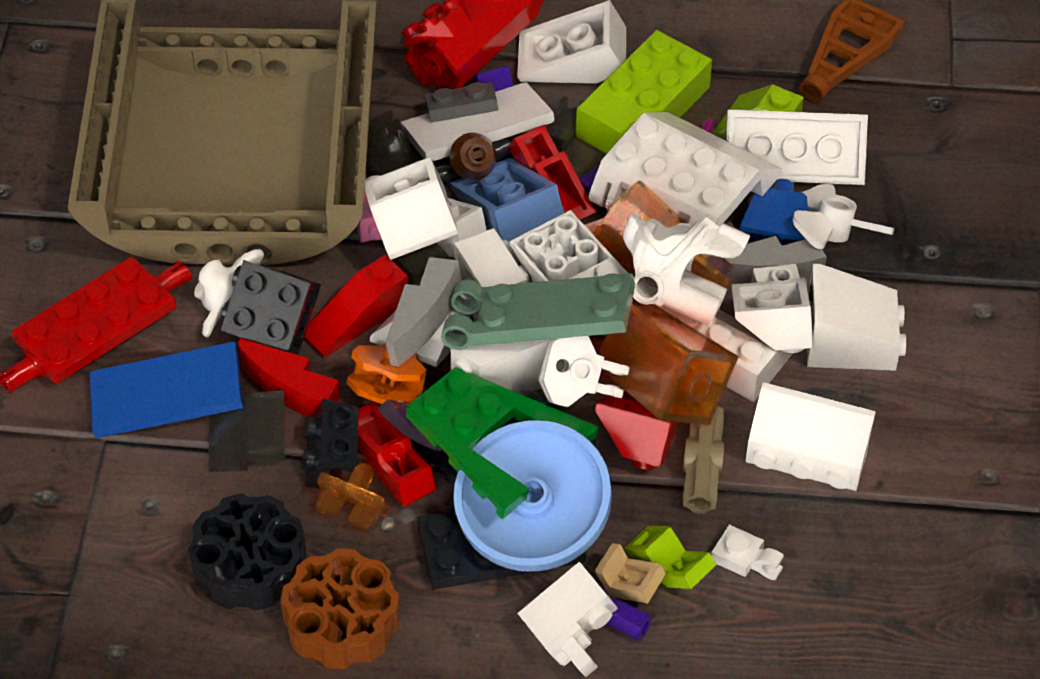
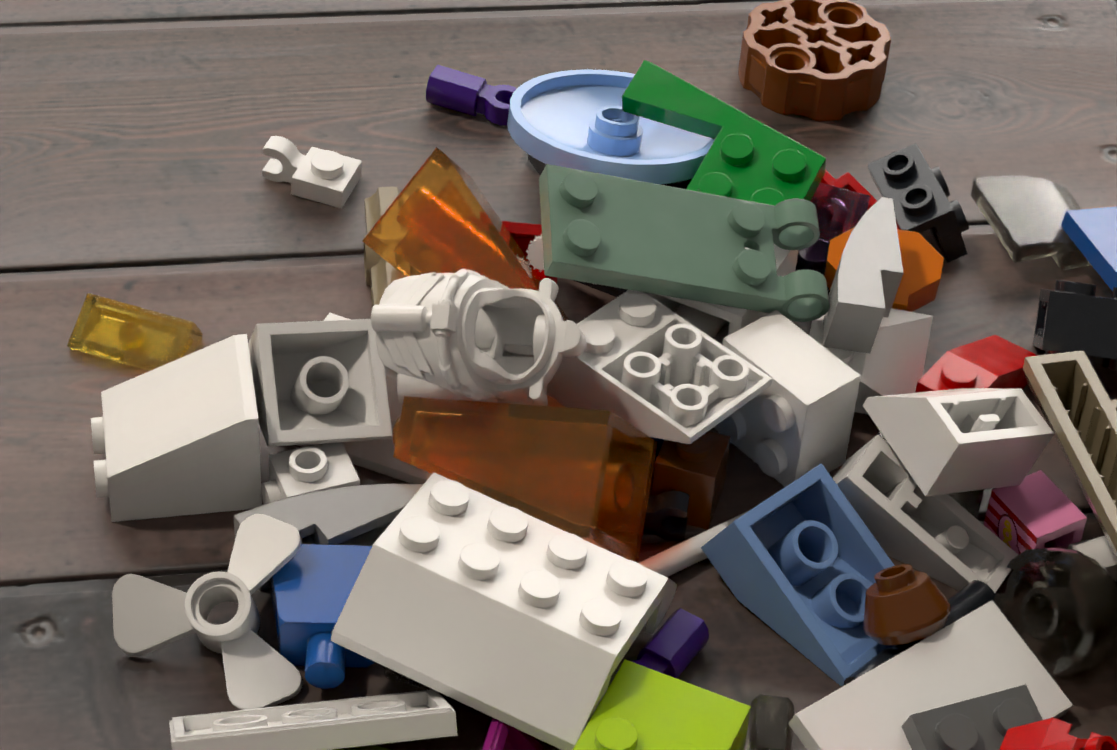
camera: 165 degrees right, 10 degrees down
black connector [189,493,307,611] -> none
red slope [238,338,340,417] -> none
clear orange hips [316,462,391,532] -> none
red slope [508,125,596,221] -> none
white hinge [518,562,618,677] -> none
tan bracket [596,543,666,604] -> none
lime slope [623,526,717,589] -> none
white slope [745,382,876,491] -> none
none -> clear yellow slope [67,293,203,371]

